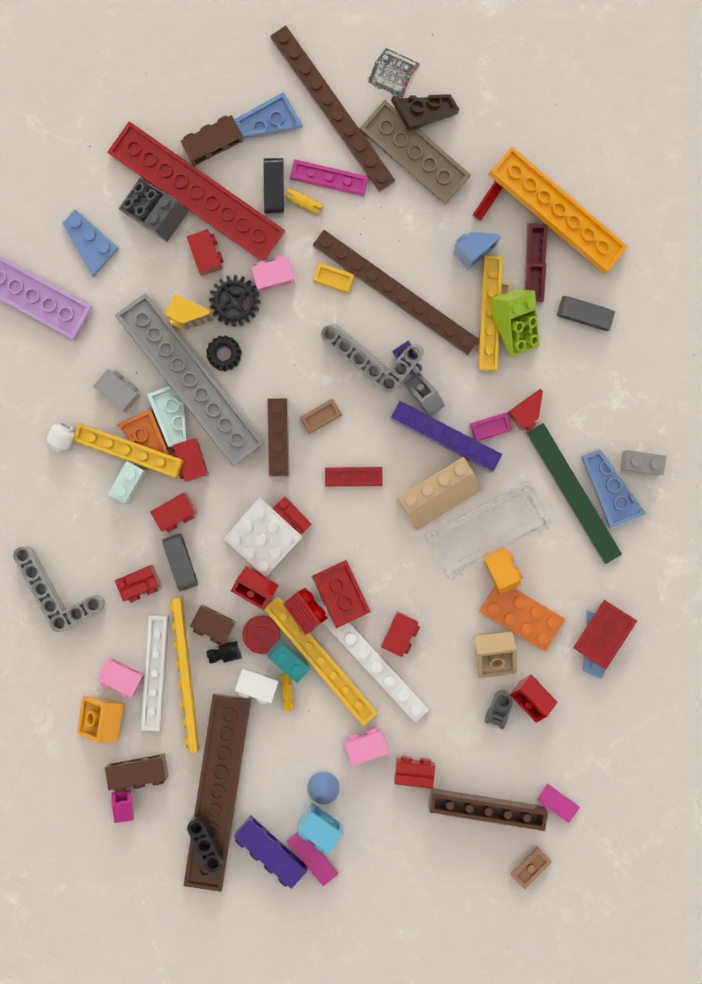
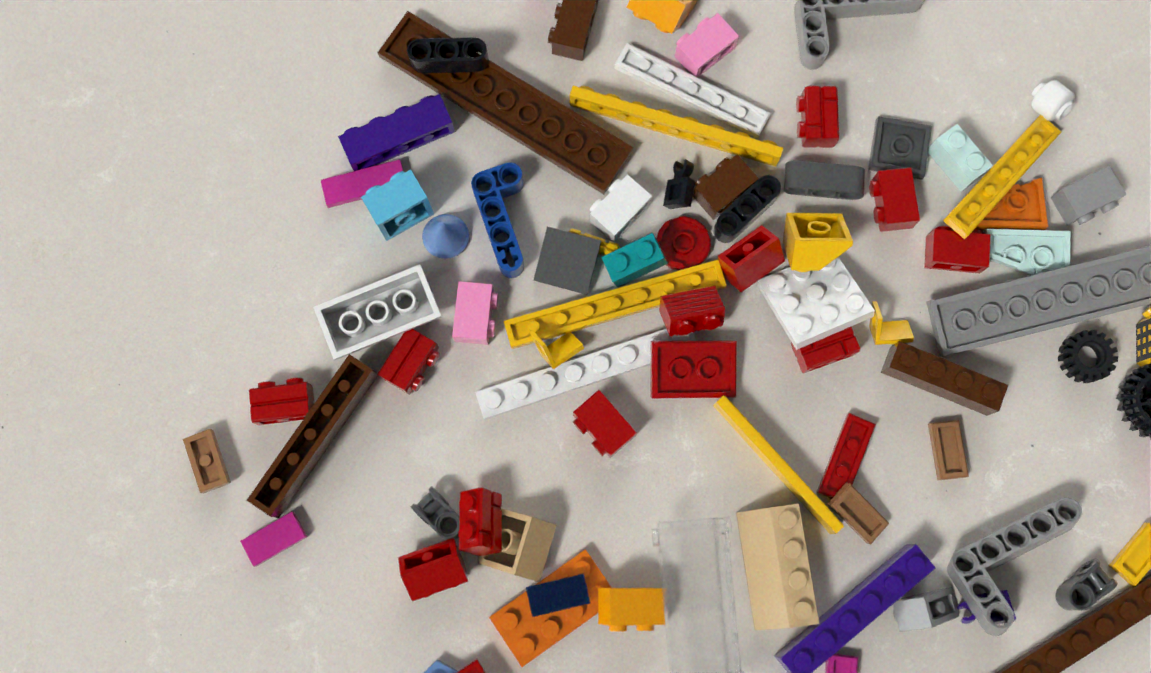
camera: 115 degrees right, 10 degrees down
none -> red brick [249,378,314,425]
none -> white slope [313,264,442,360]
none -> red brick [459,488,502,556]
none -> blue beam [471,162,524,278]
none -> clear blue tile [526,574,590,617]
none -> yellow bracket [530,331,584,369]
none -> dark grey tile [533,226,602,295]
none -> black beam [713,175,781,243]
none -> yellow tile [713,395,844,534]
none -> yellow slope [783,213,853,272]
none -> medium nougat tile [828,483,889,545]
none -> dark grey tile [868,116,932,180]
none -> yellow bracket [869,301,914,345]
none -> dark grey piece [1055,559,1117,611]

